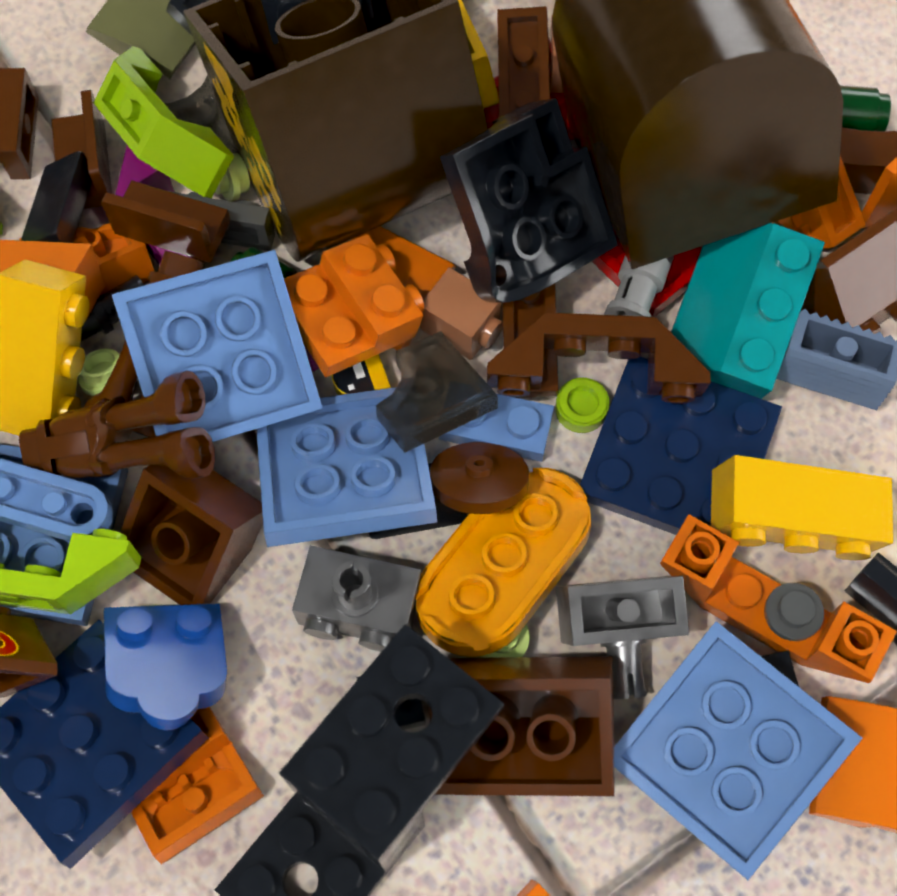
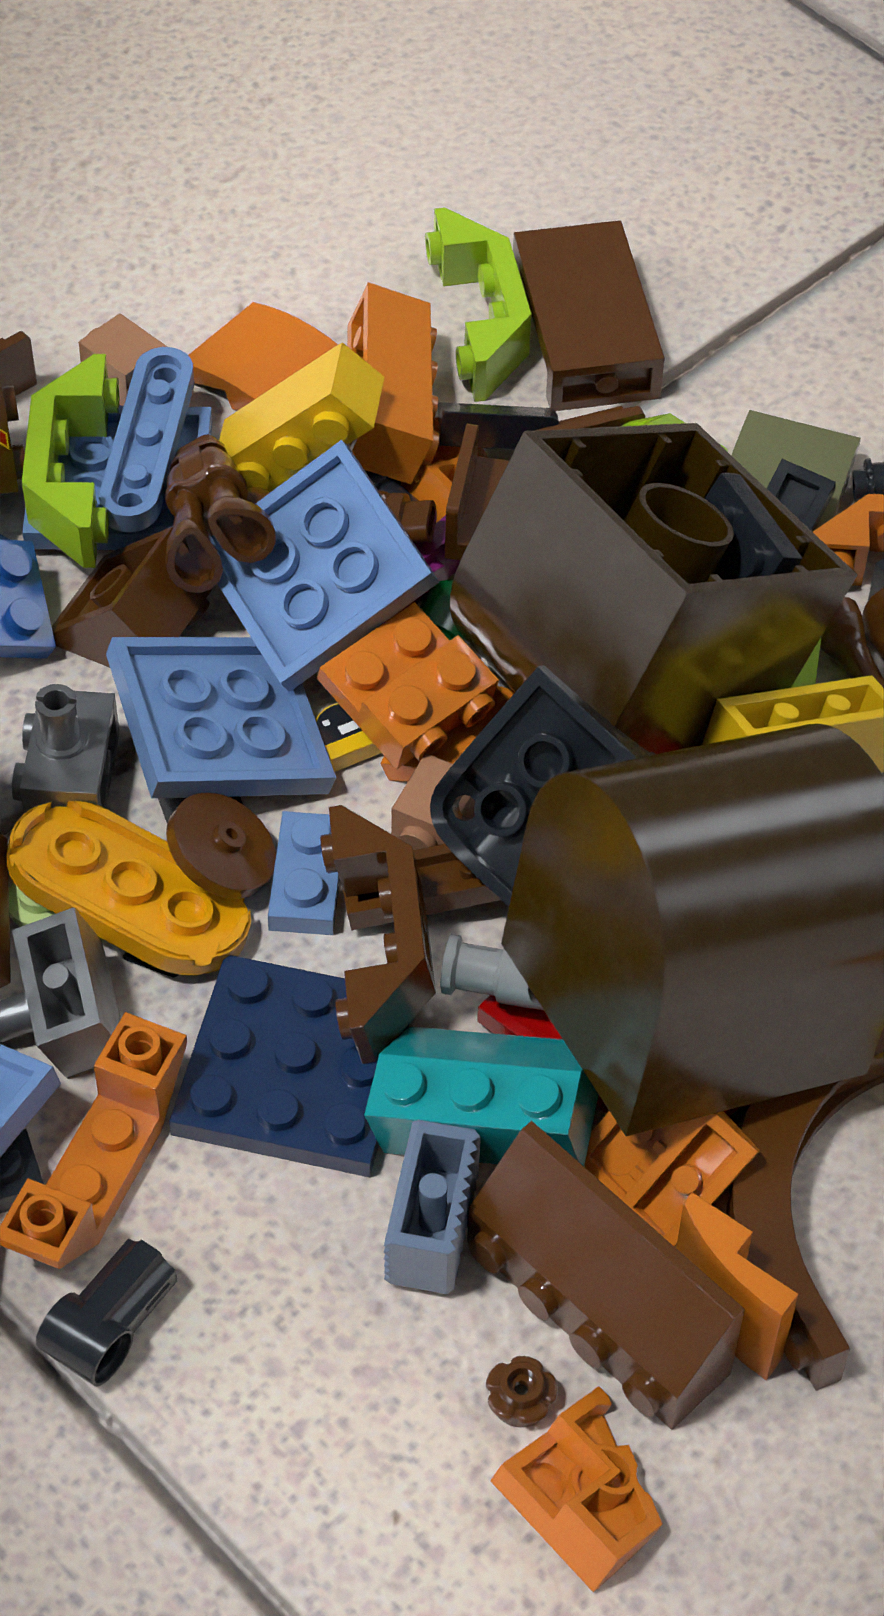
camera: 80 degrees right, 15 degrees down
clear smoke tile [376,331,498,453] -> none
lime tile [555,377,609,433] -> none
yellow brick [711,455,893,560] -> none
dark grey plate [764,583,824,641] -> none
dark green brick [840,85,891,132] -> none

